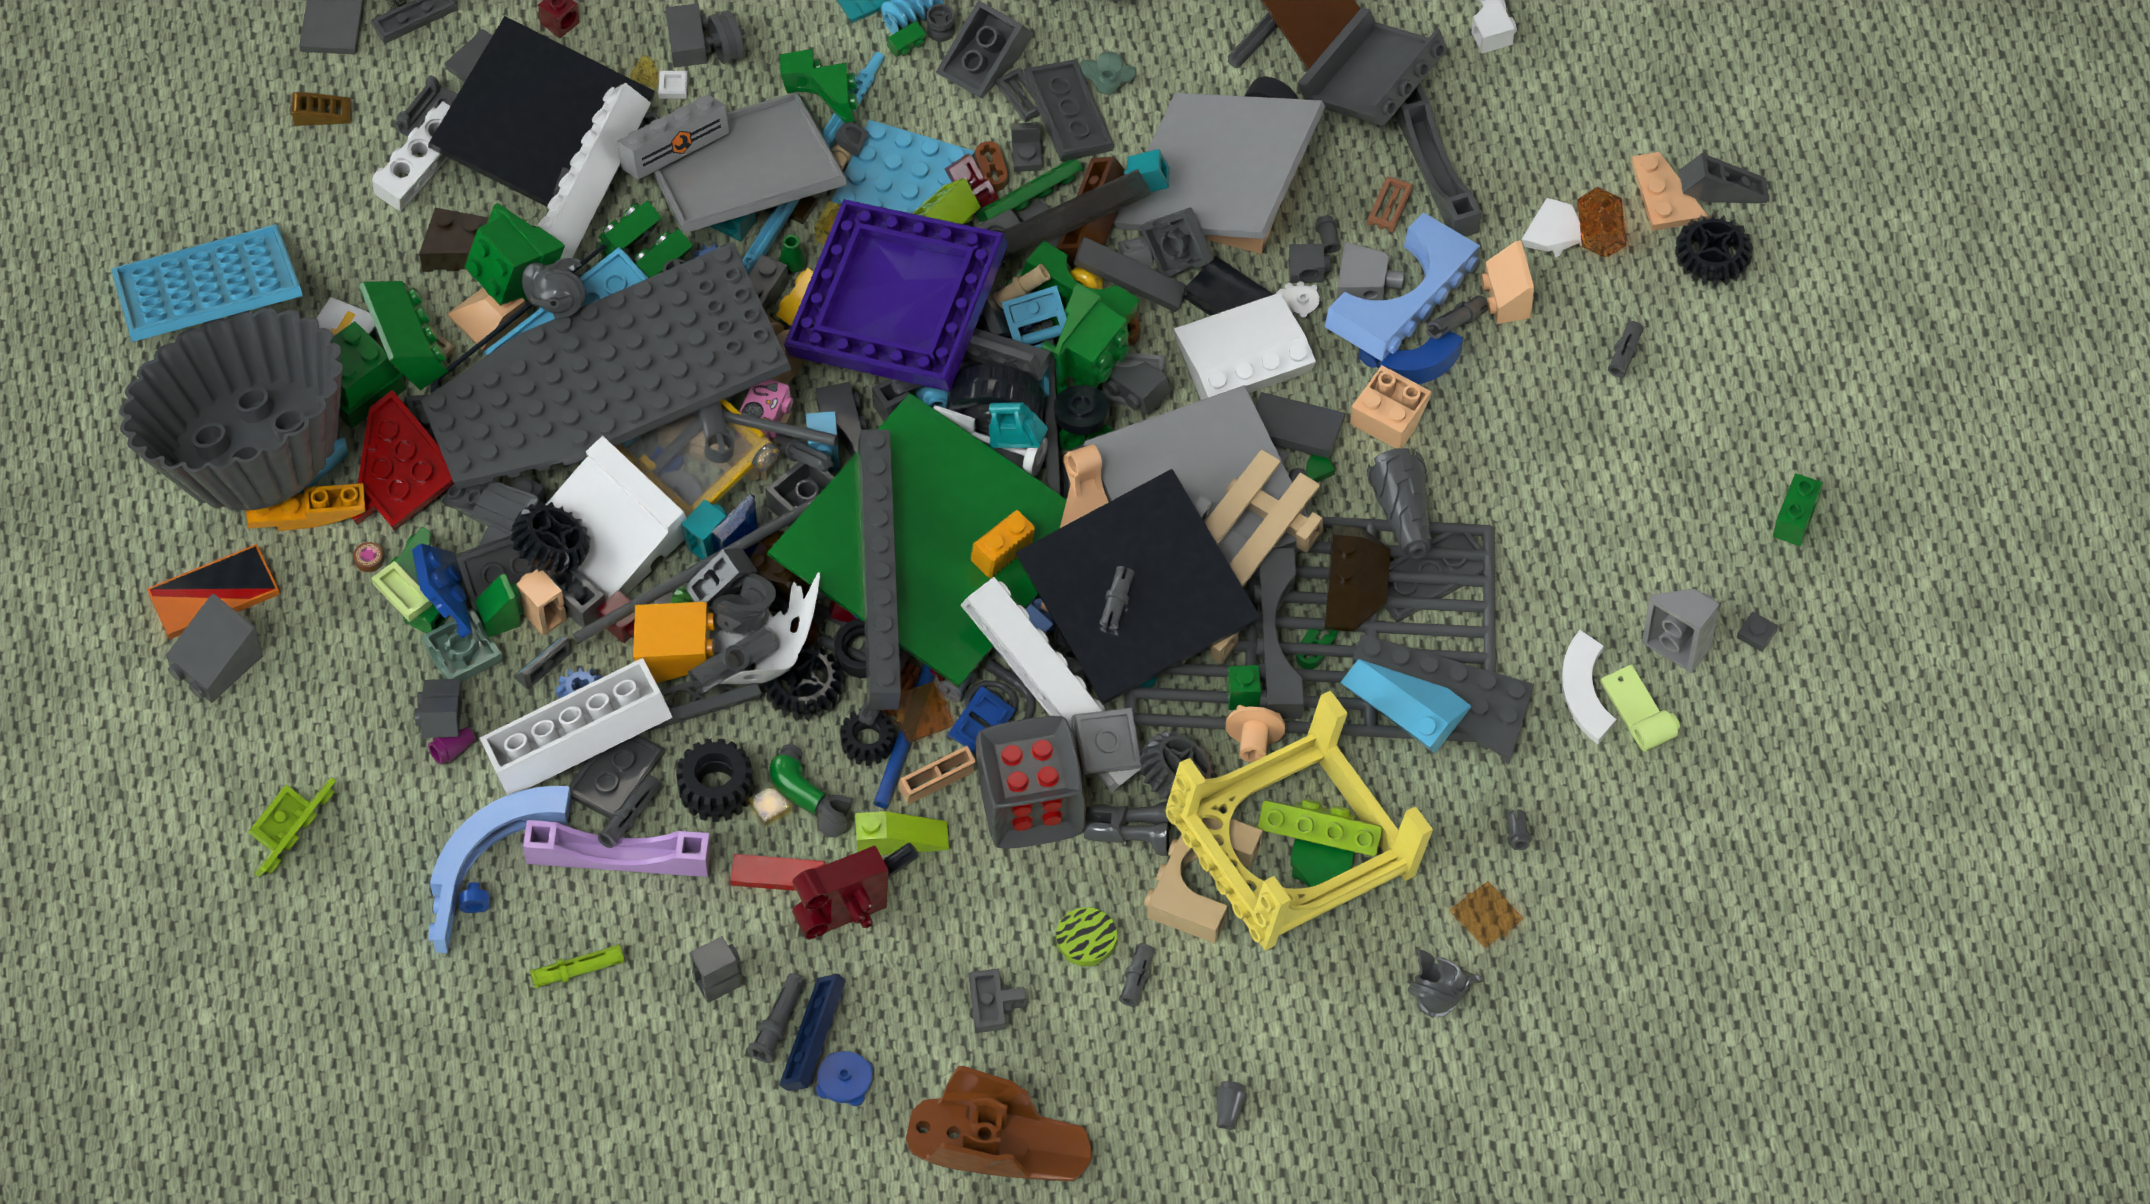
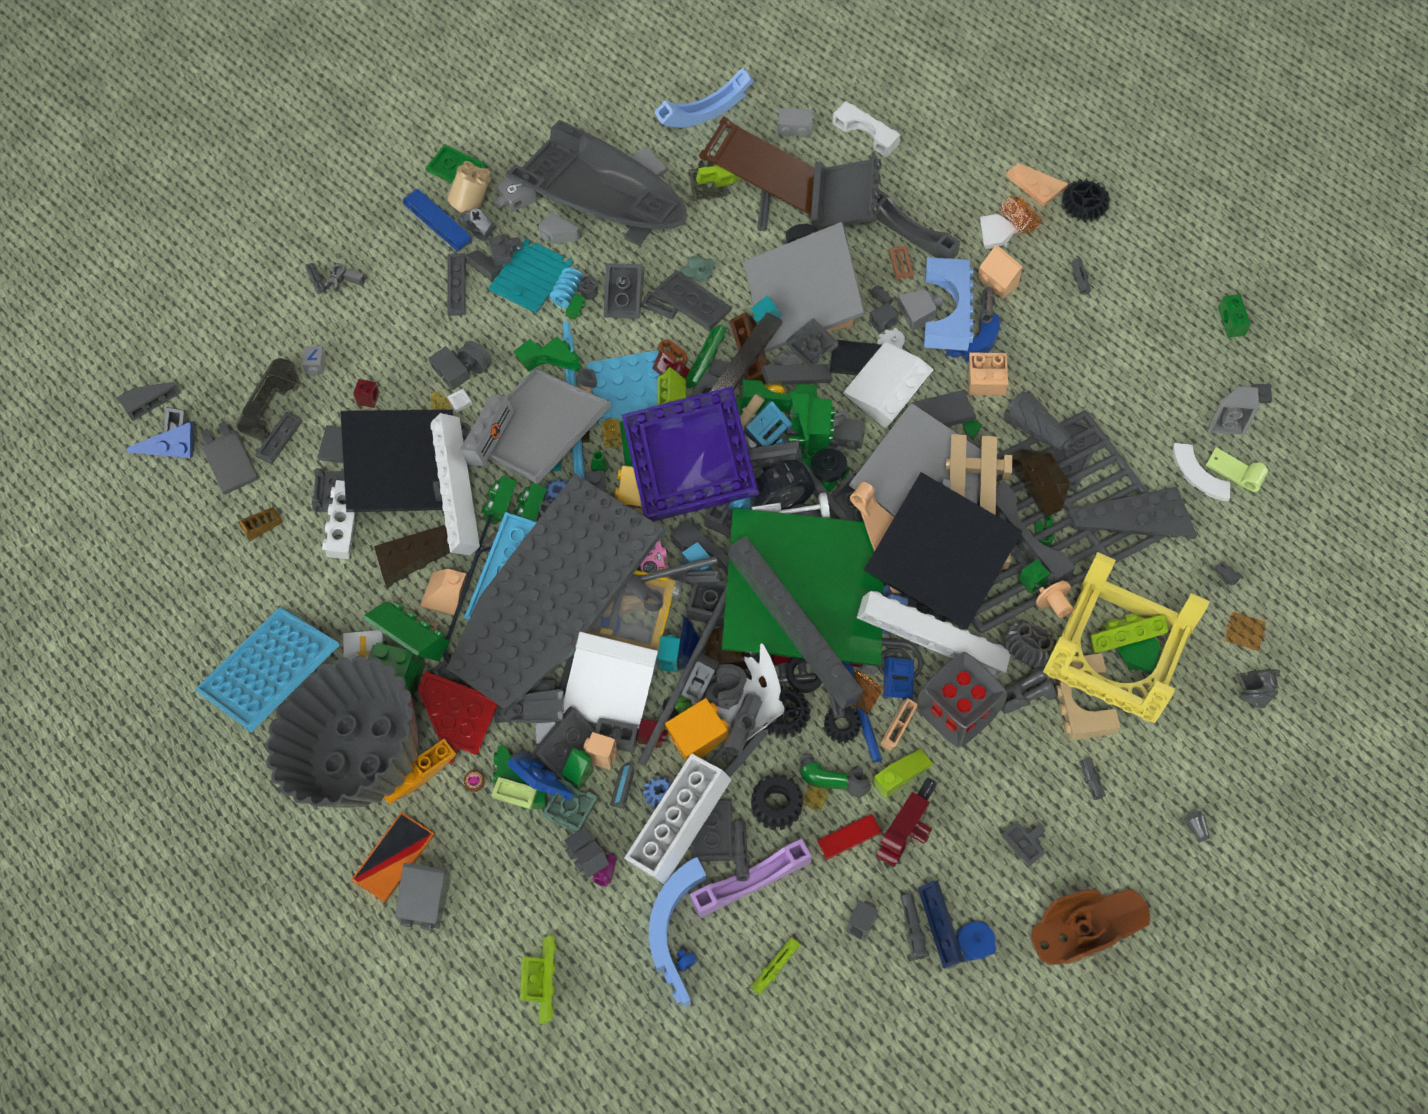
camera: 30 degrees left, 5 degrees up
green piece [464,203,565,305] -> none
black gear [510,501,591,576] -> none
dark grey helmet [522,258,587,319] -> none
light orange brick [970,510,1035,578] -> none
teal piece [989,402,1048,448] -> none
dark grey slope [1010,122,1042,172] -> none
lime tile [1056,907,1117,966] -> none
light grey tile [1071,708,1142,776] -> none
dark grey pin [1099,566,1135,629] -> none
medium azure wedge [1340,659,1472,754] -> none
dark grey slope [1680,153,1769,204] -> none

